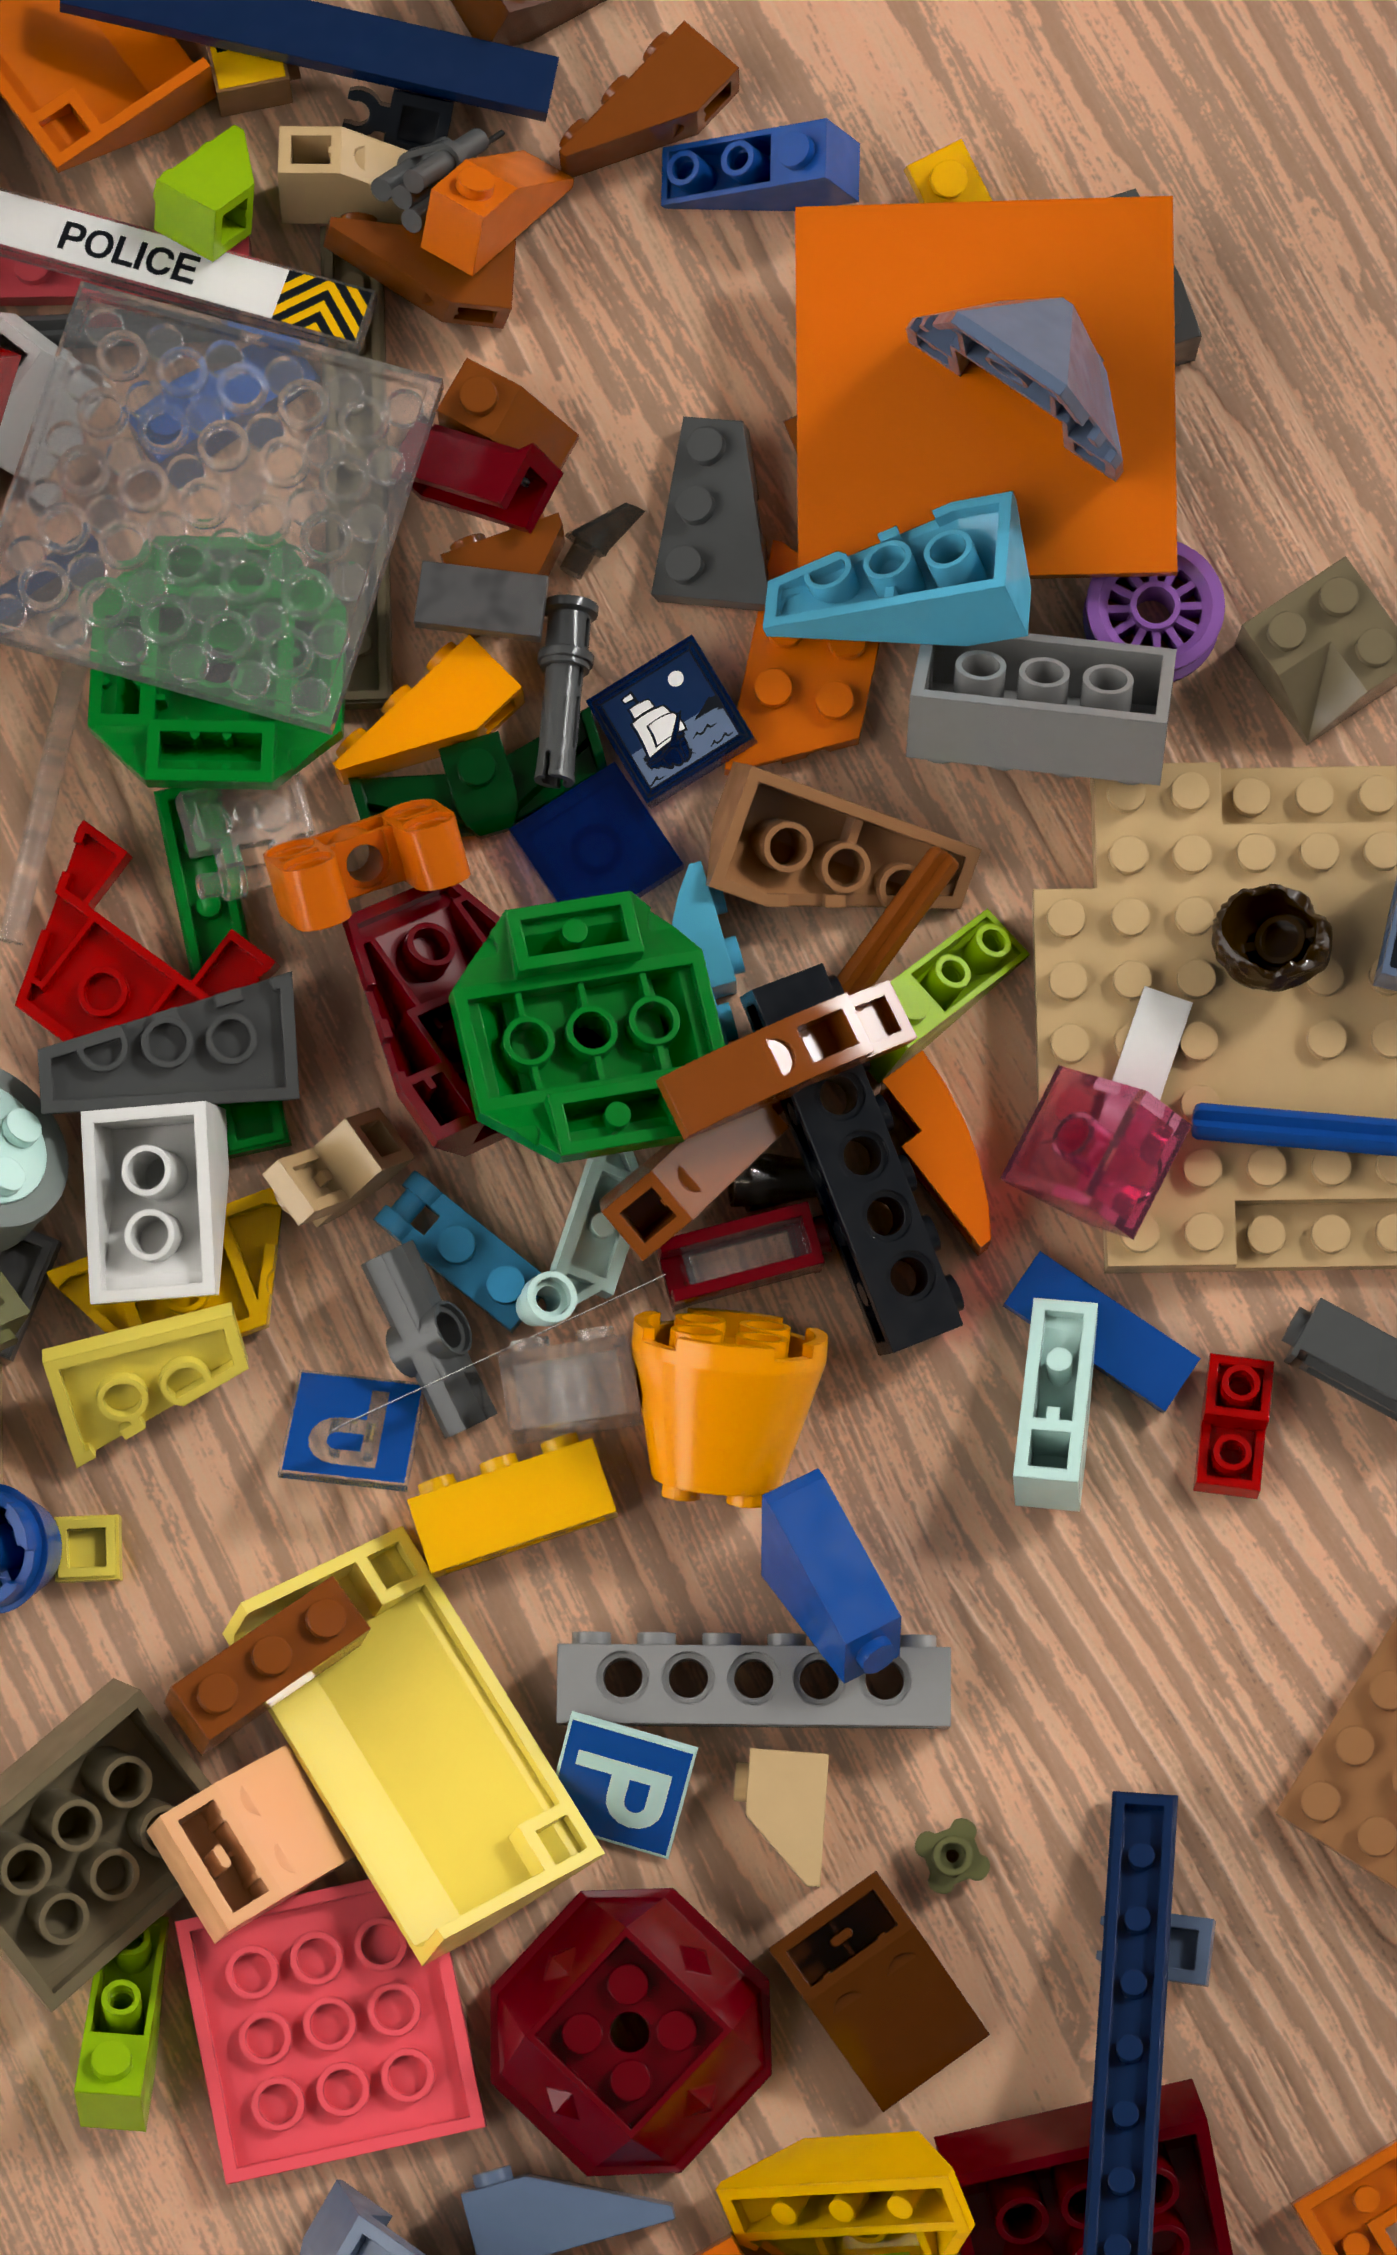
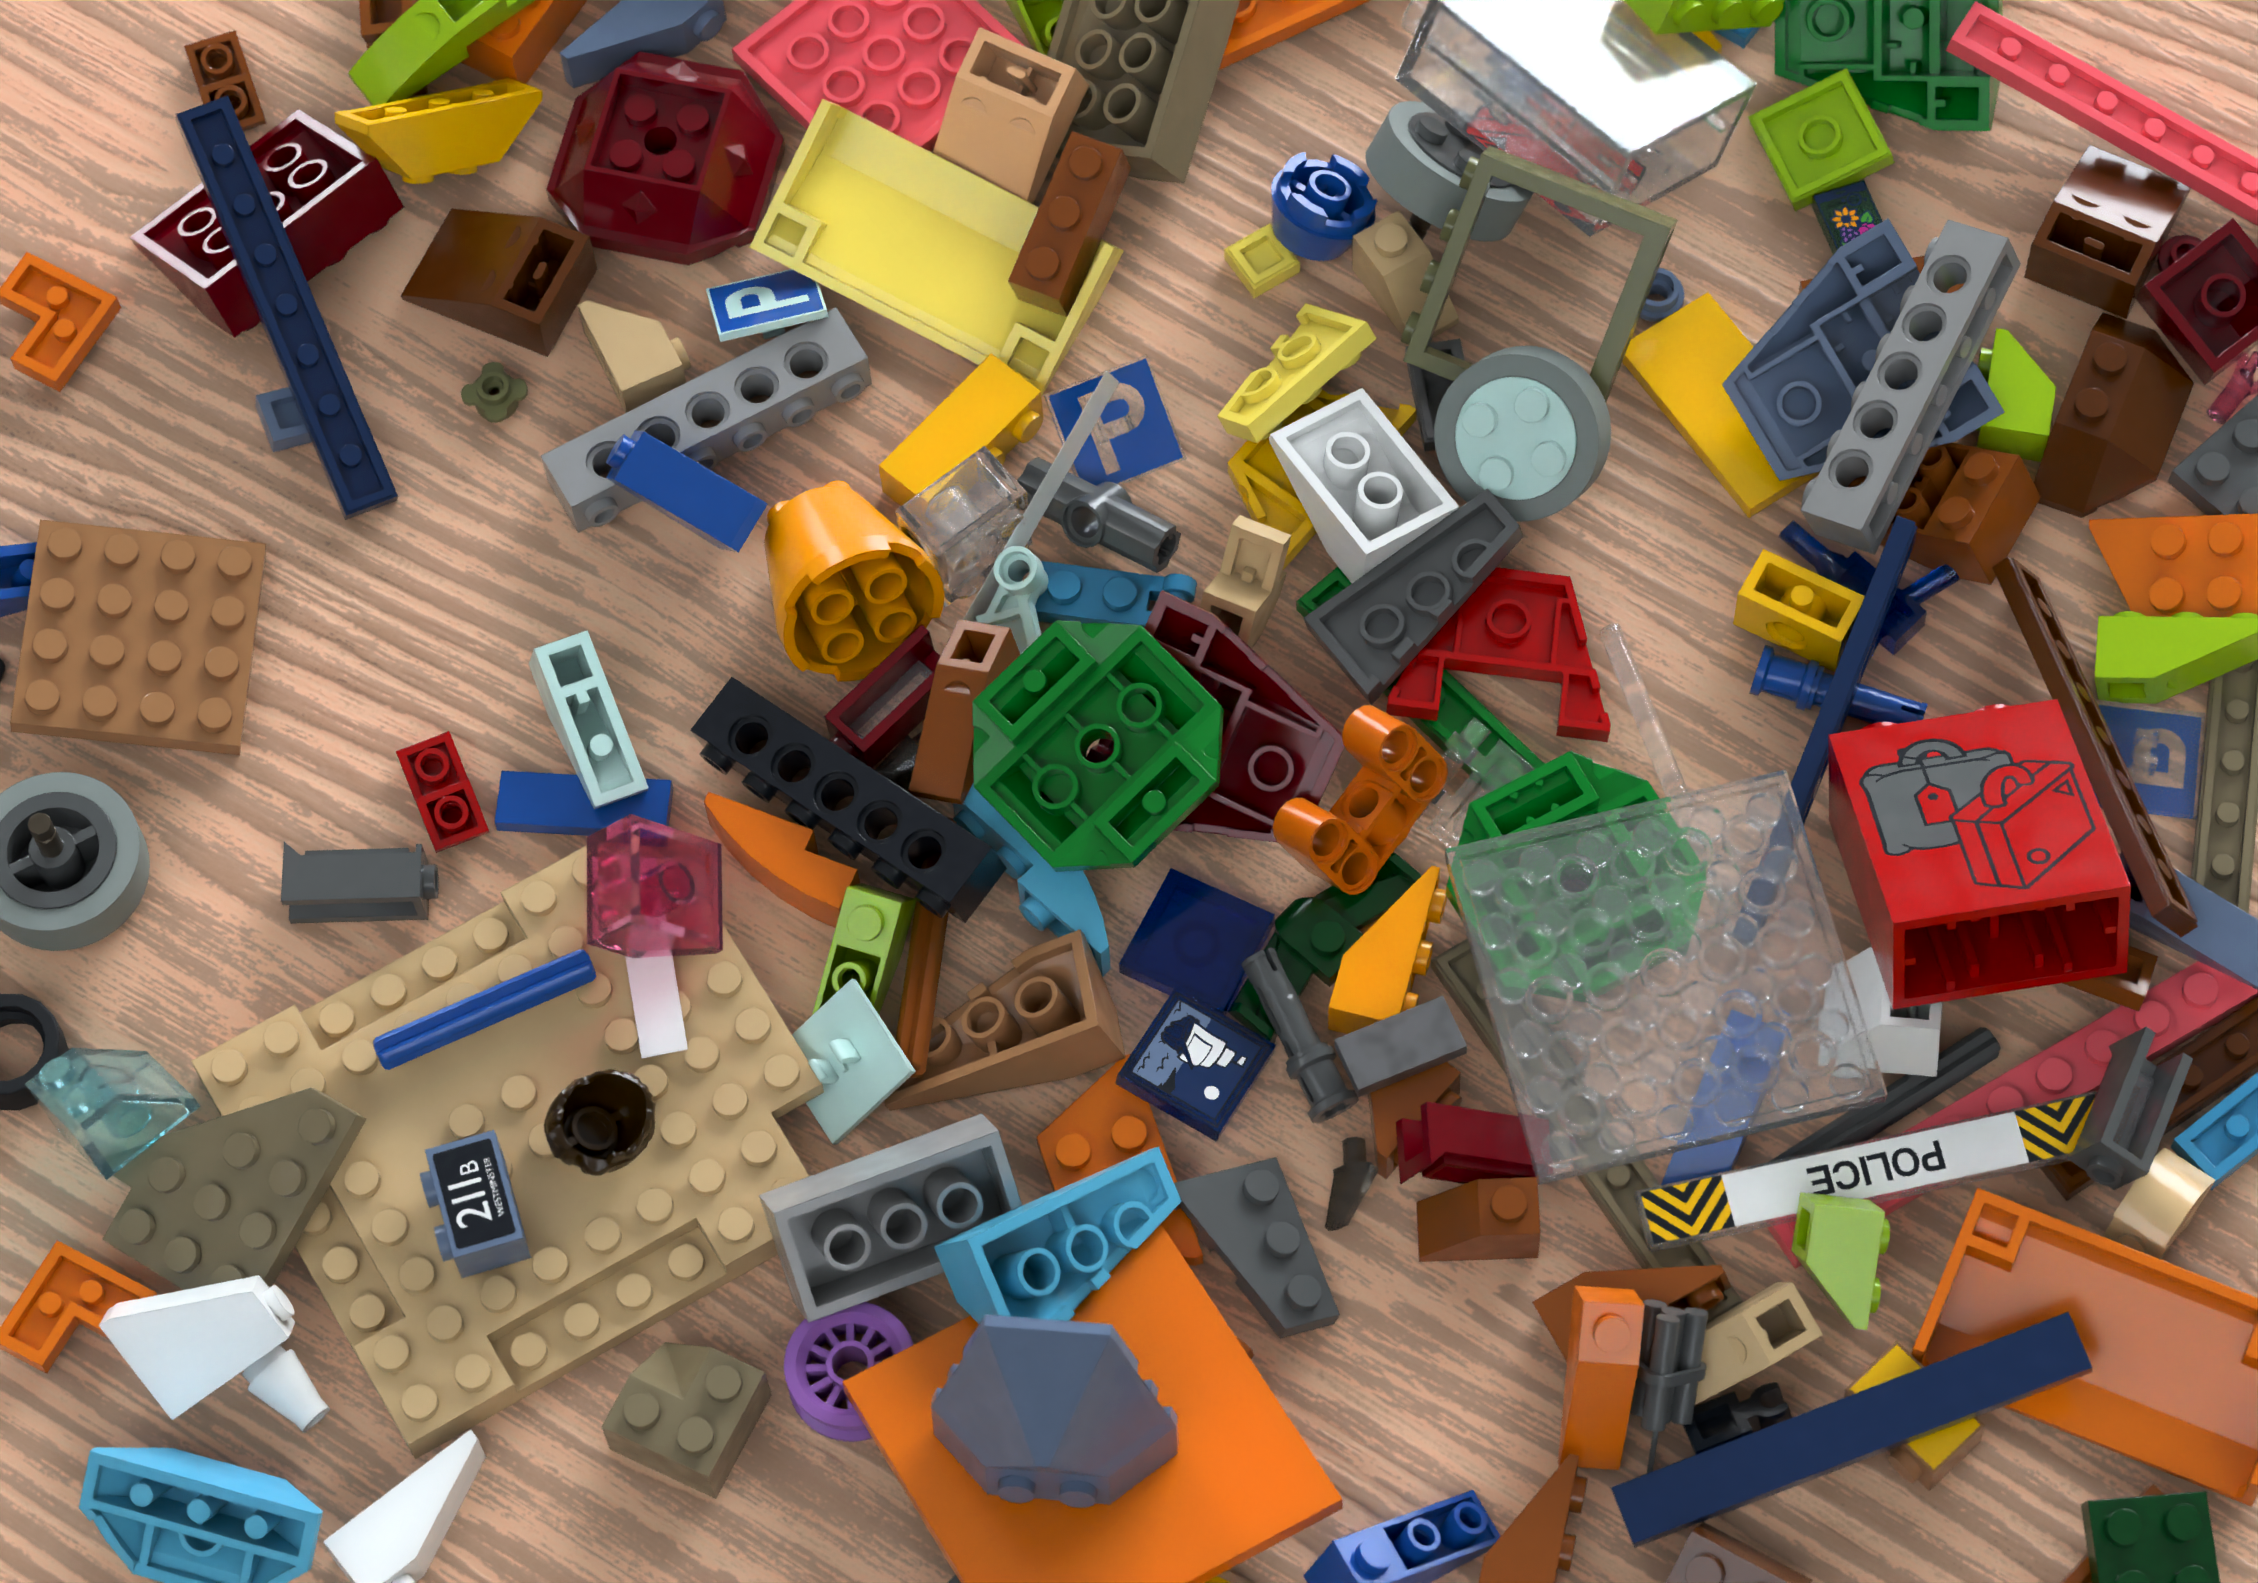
camera: 150 degrees right, 15 degrees down
dark orange slope [656,980,918,1140] -> none
none -> light aqua piece [792,979,916,1144]

